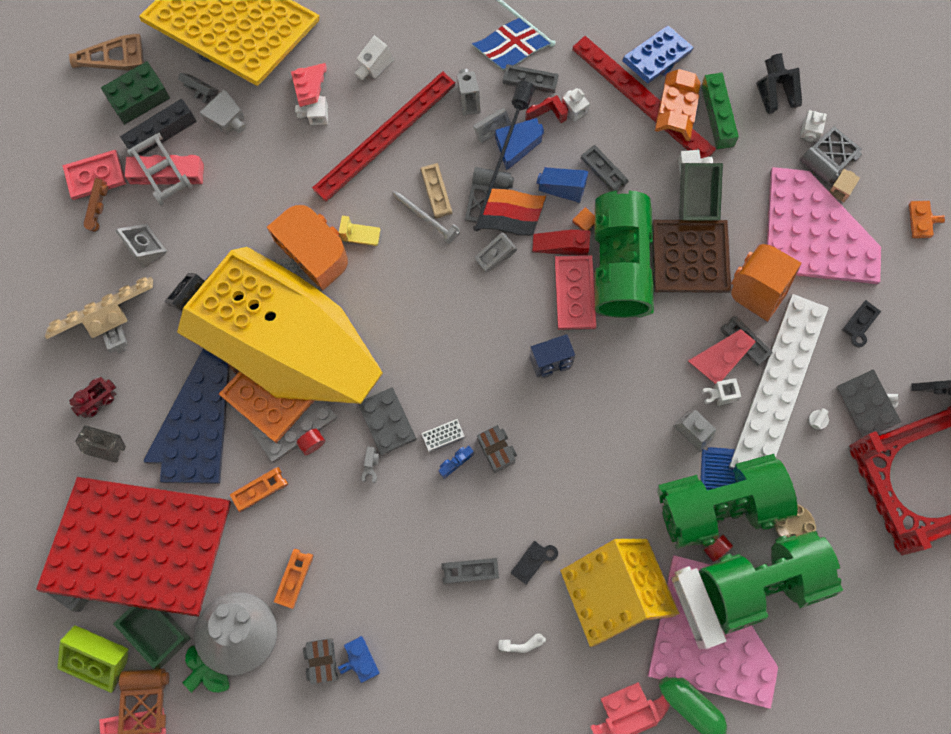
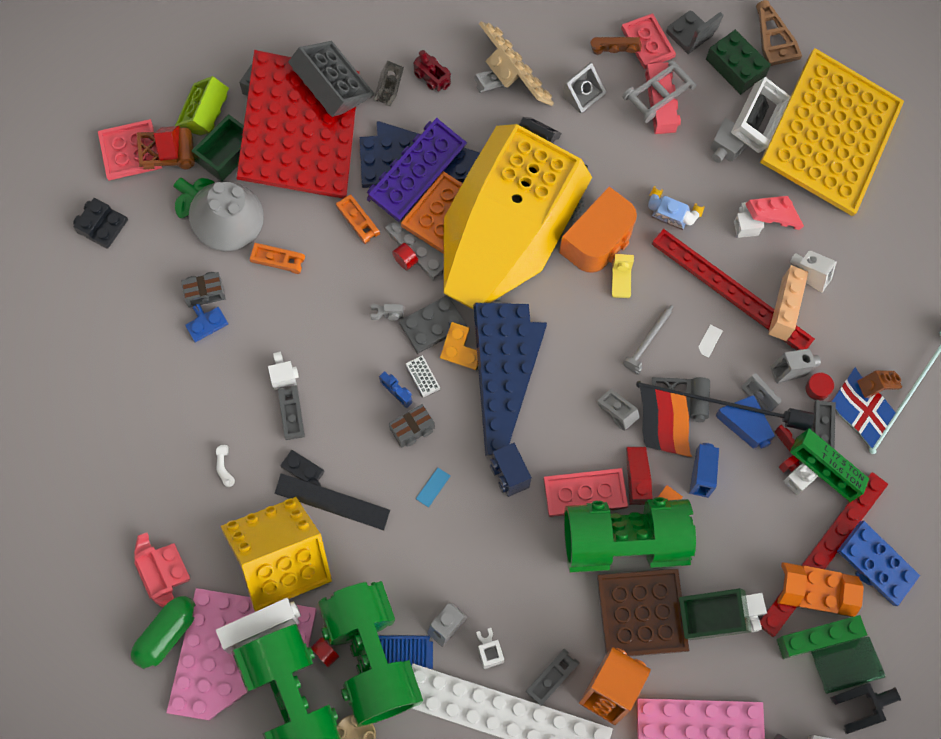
camera: 80 degrees right, 5 degrees down
black brick [120,98,197,156] -> none
tan tile [420,163,452,219] -> none
dark grey plate [581,145,628,192] -> none
coral wing [688,329,756,384] -> none
none -> red slope [154,126,180,161]
none -> white brick [268,352,299,390]
none -> black sticker [274,473,390,530]
none -> dark grey slope [288,41,375,117]
none -> dark purple bracket [367,118,467,222]
none -> dark azure sticker [416,468,450,508]
none -> light orange plate [440,322,478,370]
none -> dark blue wing [473,303,547,456]
none -> light blue torso [648,186,705,230]
none -> dark grey piece [666,11,724,54]
none -> white sticker [698,324,723,358]
none -> white window [731,77,791,153]
none -> light nougat brick [768,265,808,341]
none -> green brick [790,428,869,502]
none -> red piece [805,373,834,401]
none -> clear green piece [811,636,885,694]
none -> dark orange bracket [857,370,902,398]

